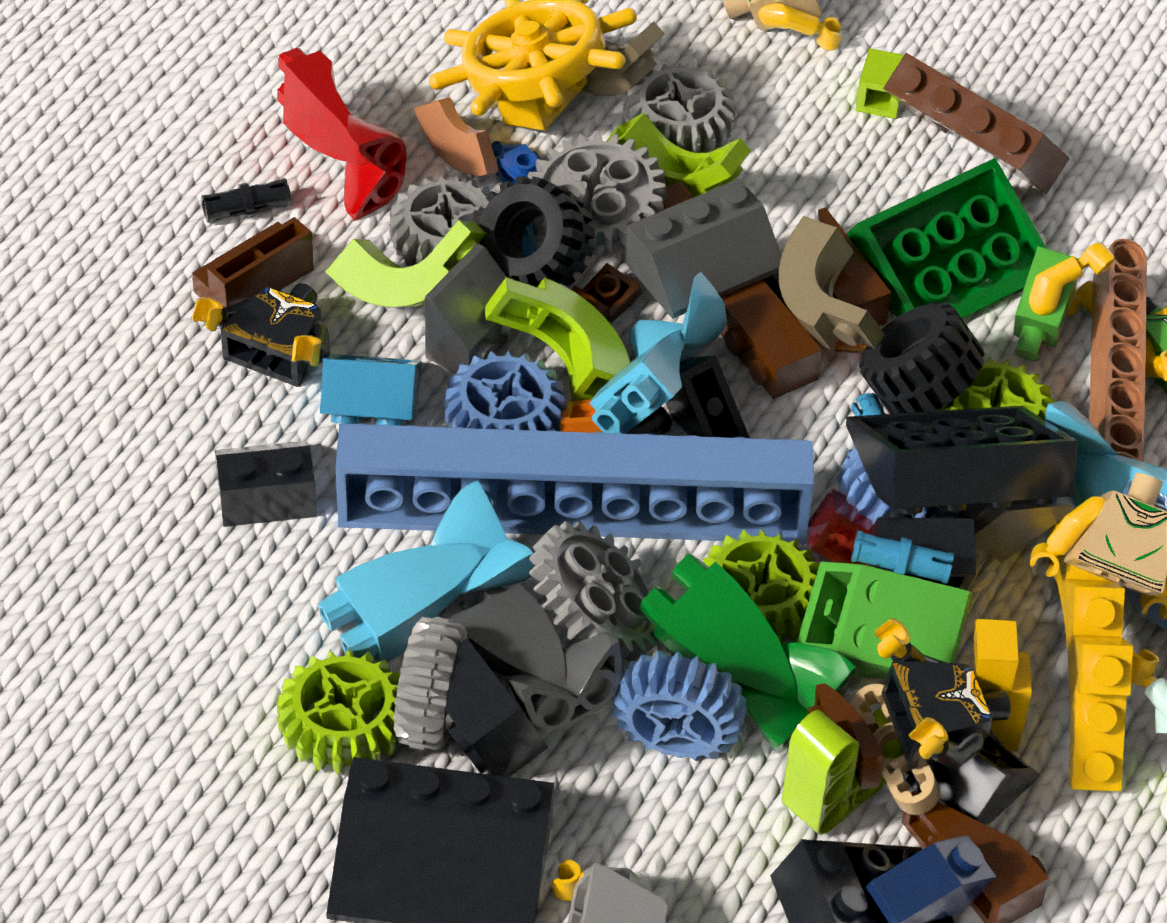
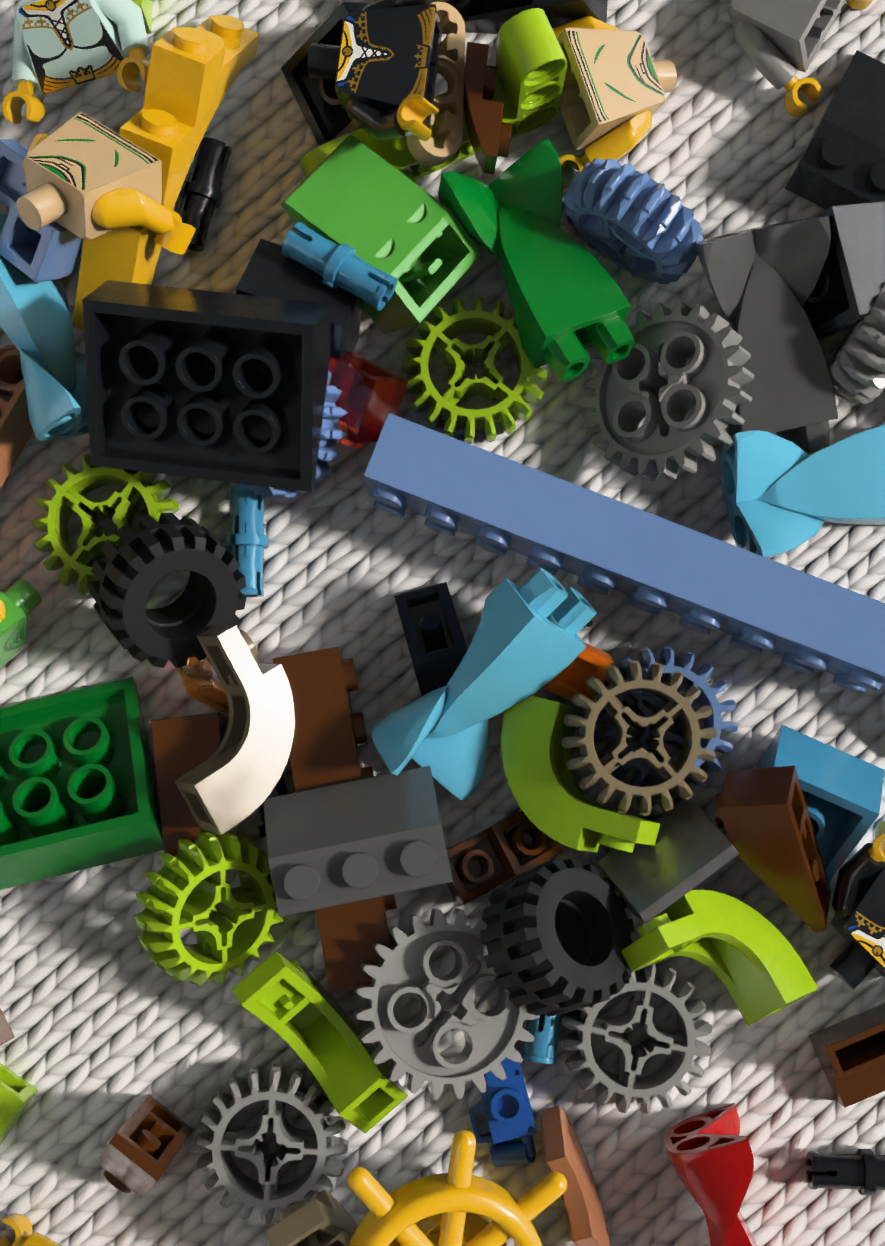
camera: 160 degrees left, 35 degrees up
yellow slope [974,619,1032,752] -> none
none -> reddish brown slope [97,1095,193,1198]
none -> lime gear [133,831,283,986]
none -> black pin [179,137,232,252]
none -> tan torso [553,16,677,193]
none -> dark tan gear [562,661,717,816]
none -> reddish brown slope [714,766,831,932]

